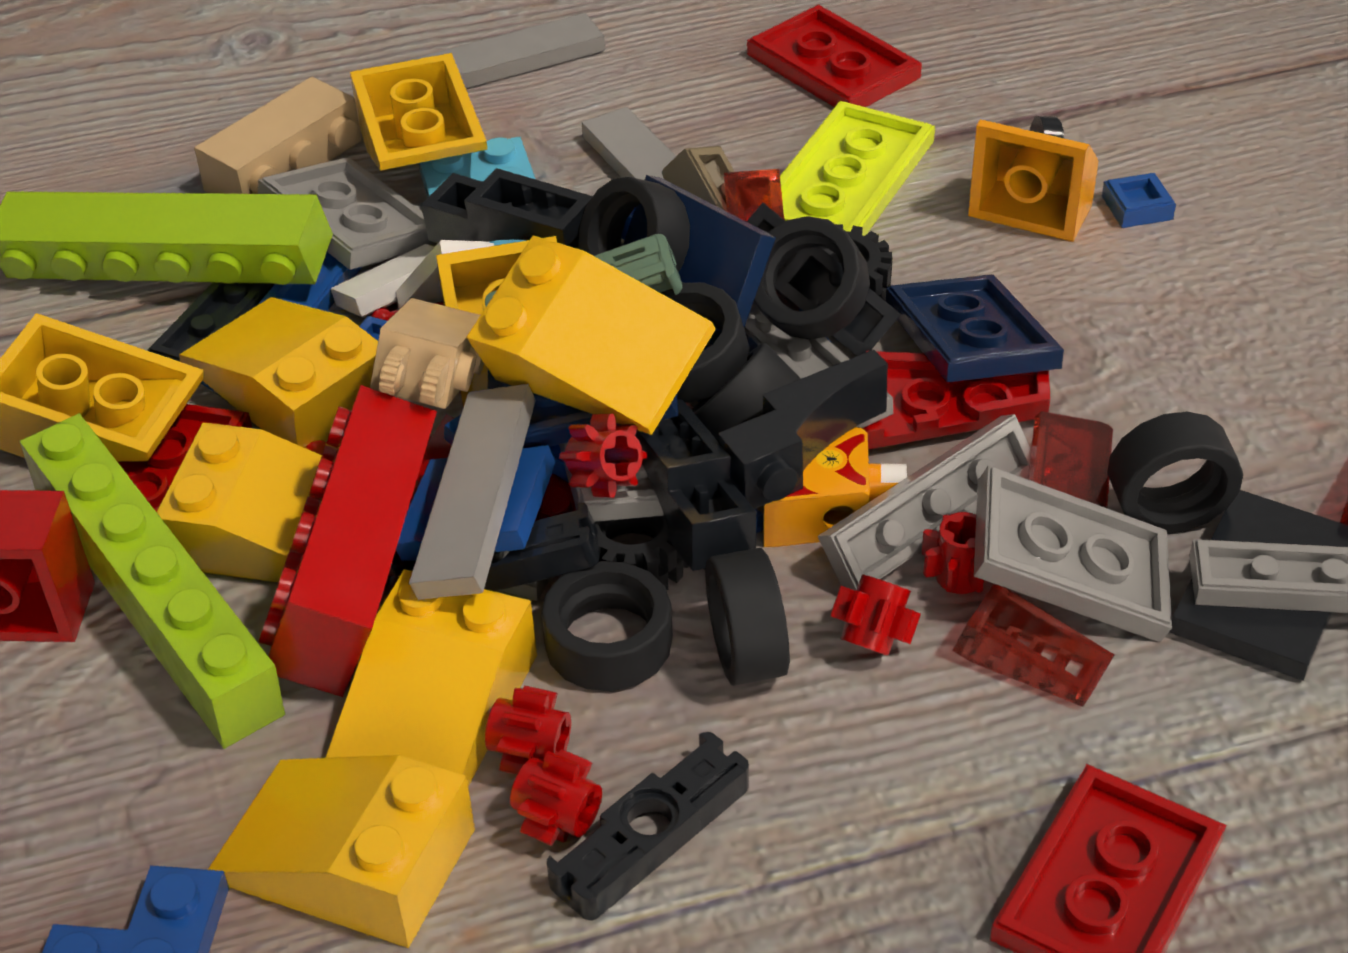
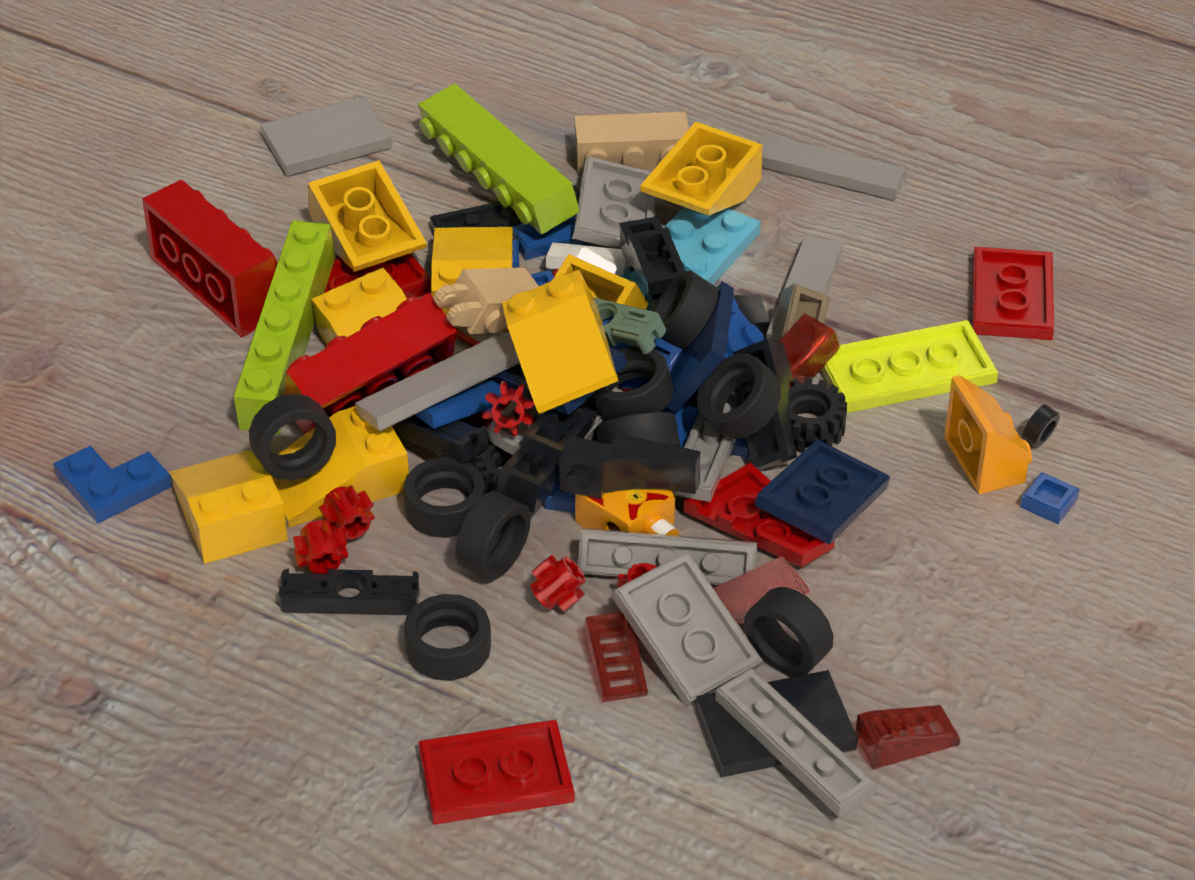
camera: 45 degrees right, 0 degrees up
none -> black tyre [249,394,336,481]
none -> black tyre [404,594,491,680]

